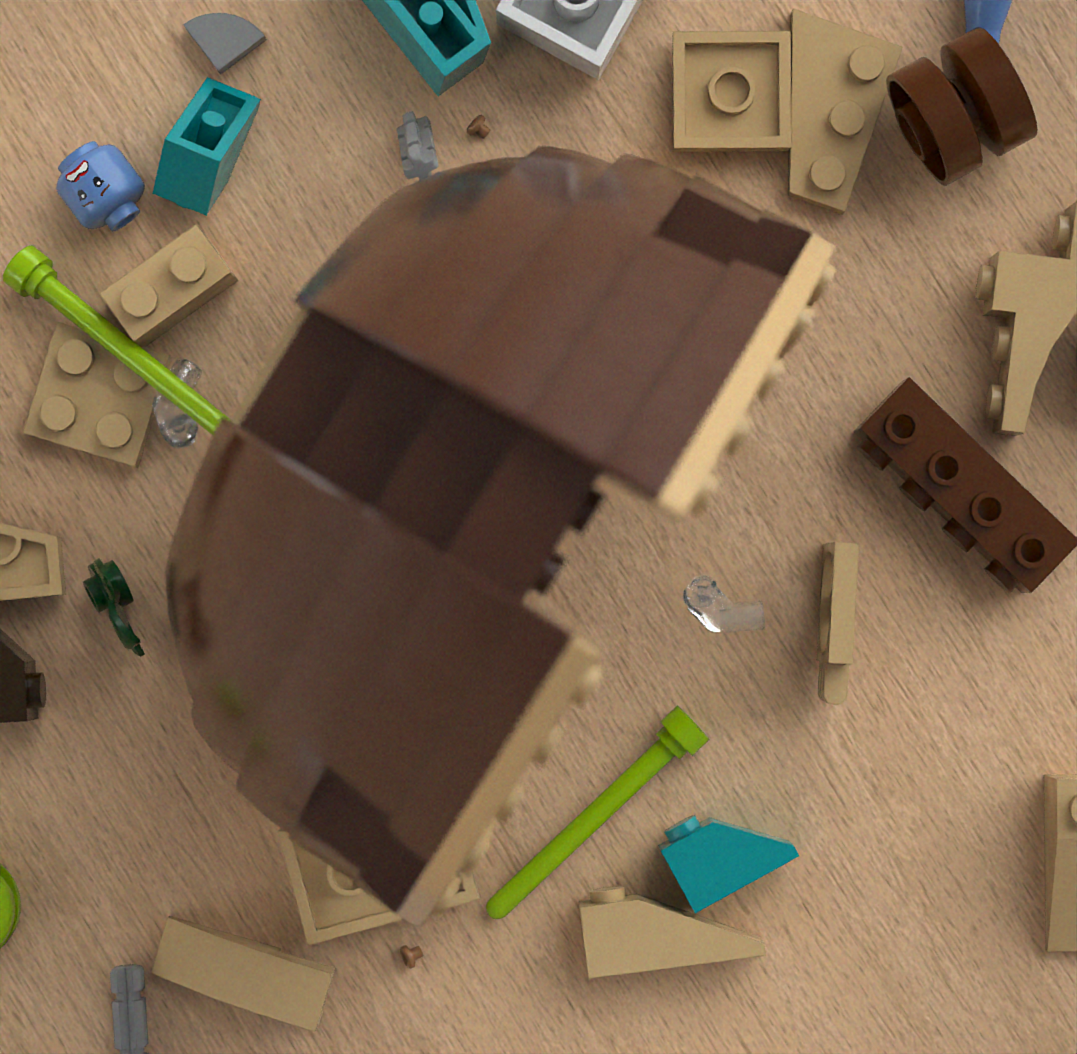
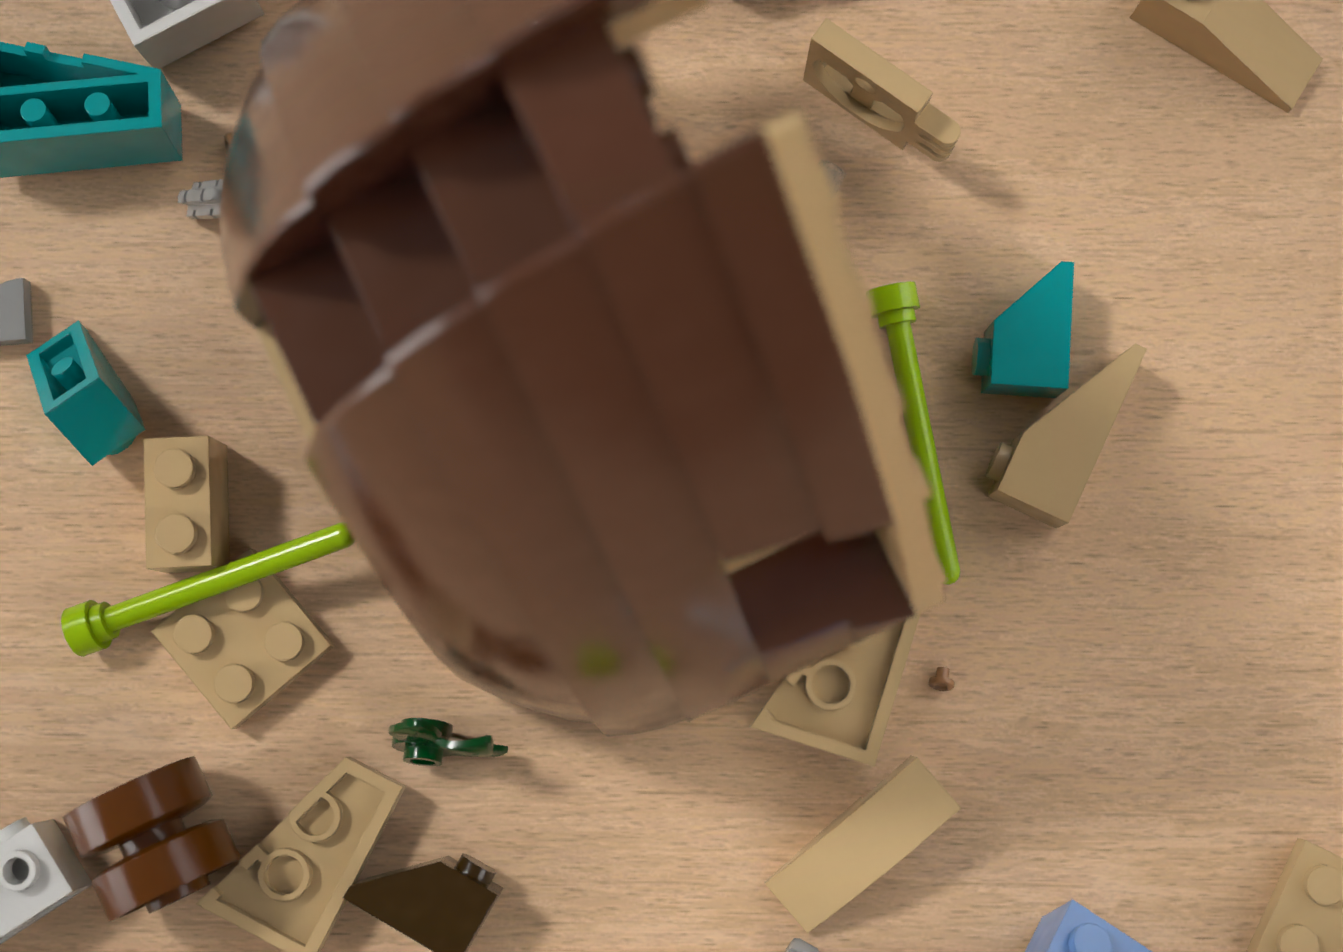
camera: 60 degrees left, 5 degrees down
medium blue head [56,141,145,232] -> none
clear arm [152,358,202,449] -> none

